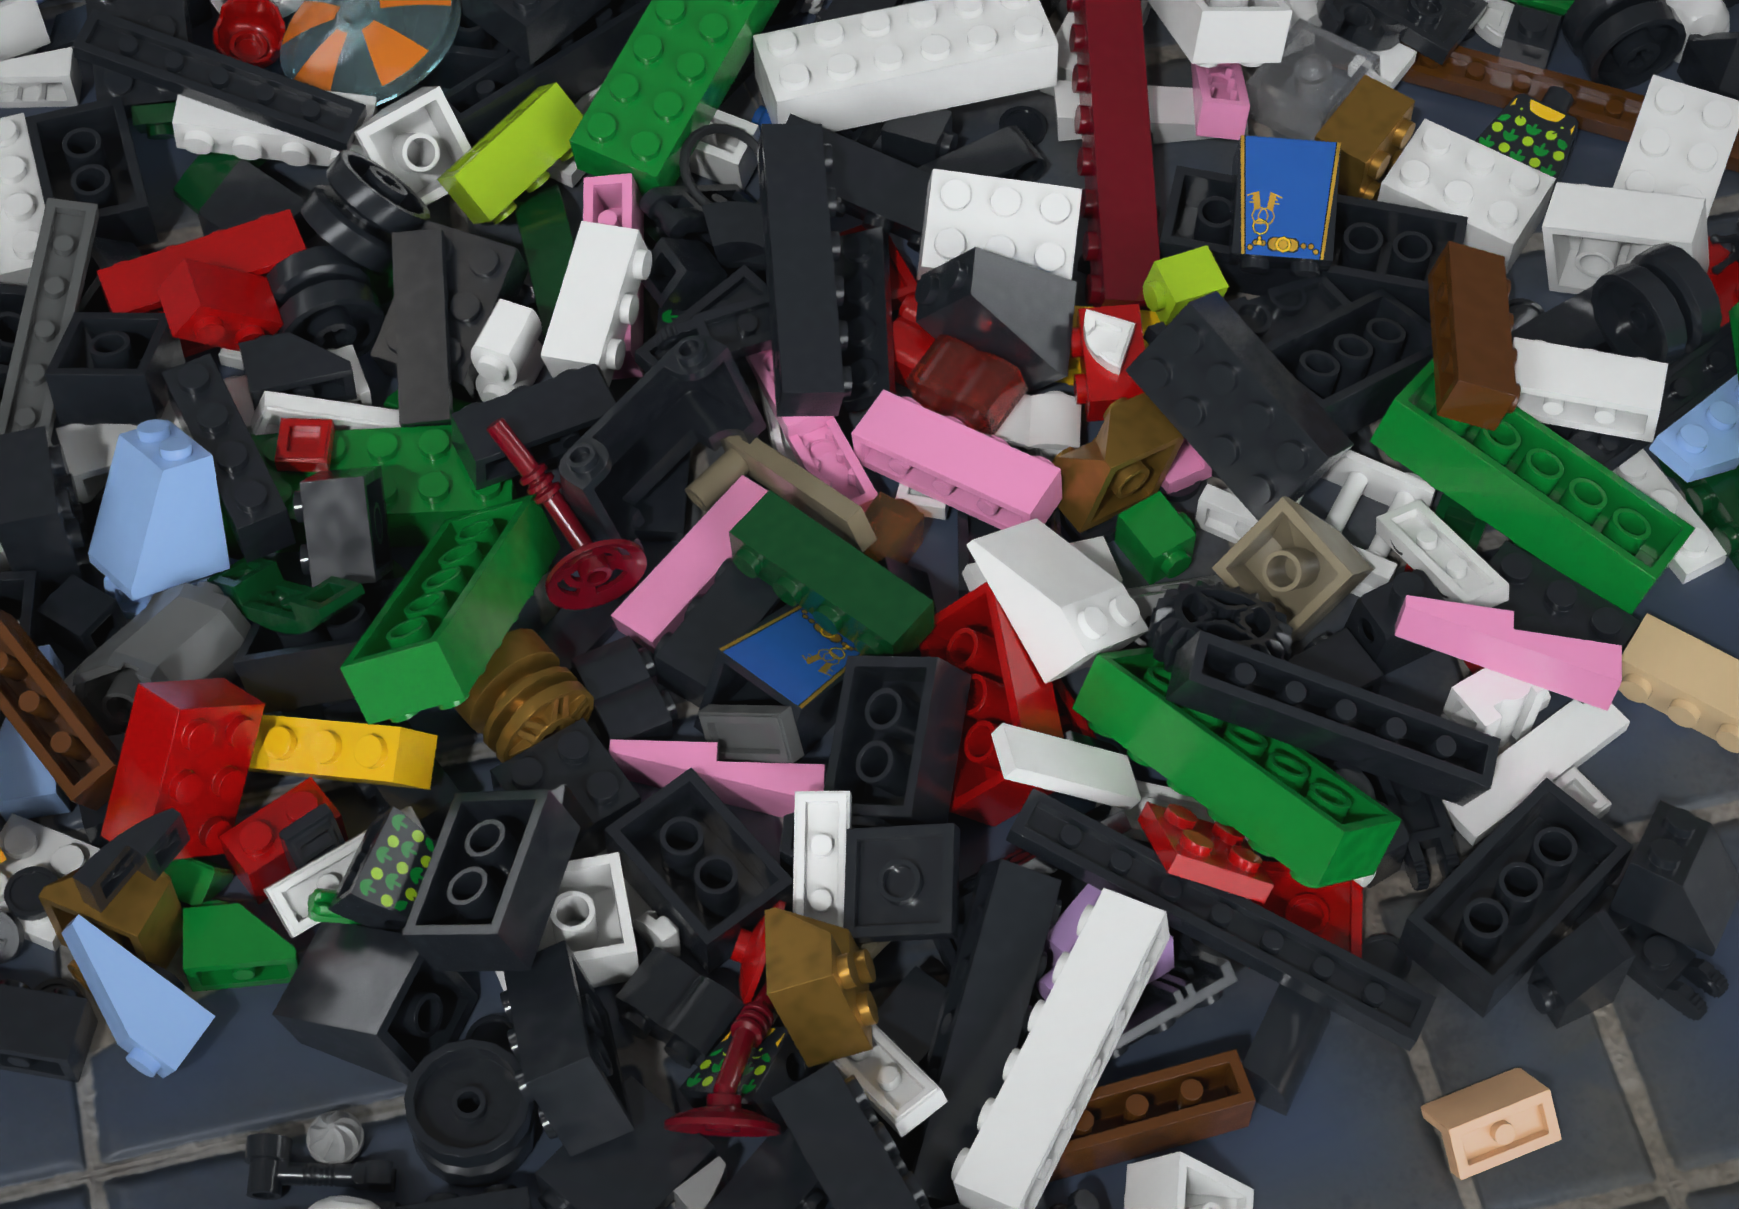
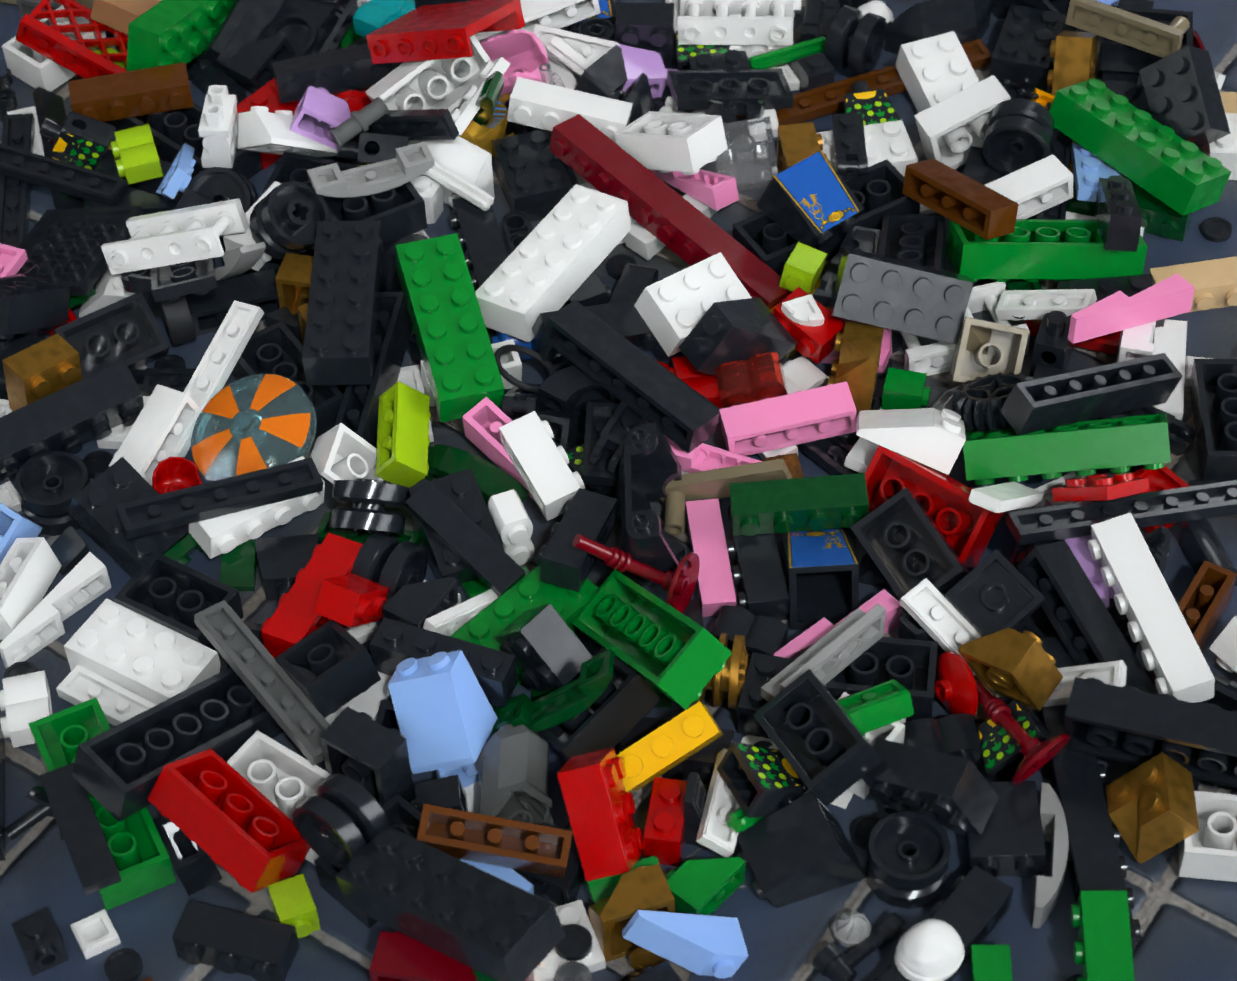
camera: 40 degrees left, 10 degrees down
black slope [73,808,190,913] -> none
red tile [275,418,335,472] -> none
dark grey tile [698,704,804,763] -> none
none -> light grey fence [761,604,886,702]
none -> black plate [832,113,868,176]
none -> green slope [837,679,914,734]
none -> black brick [1094,175,1143,252]

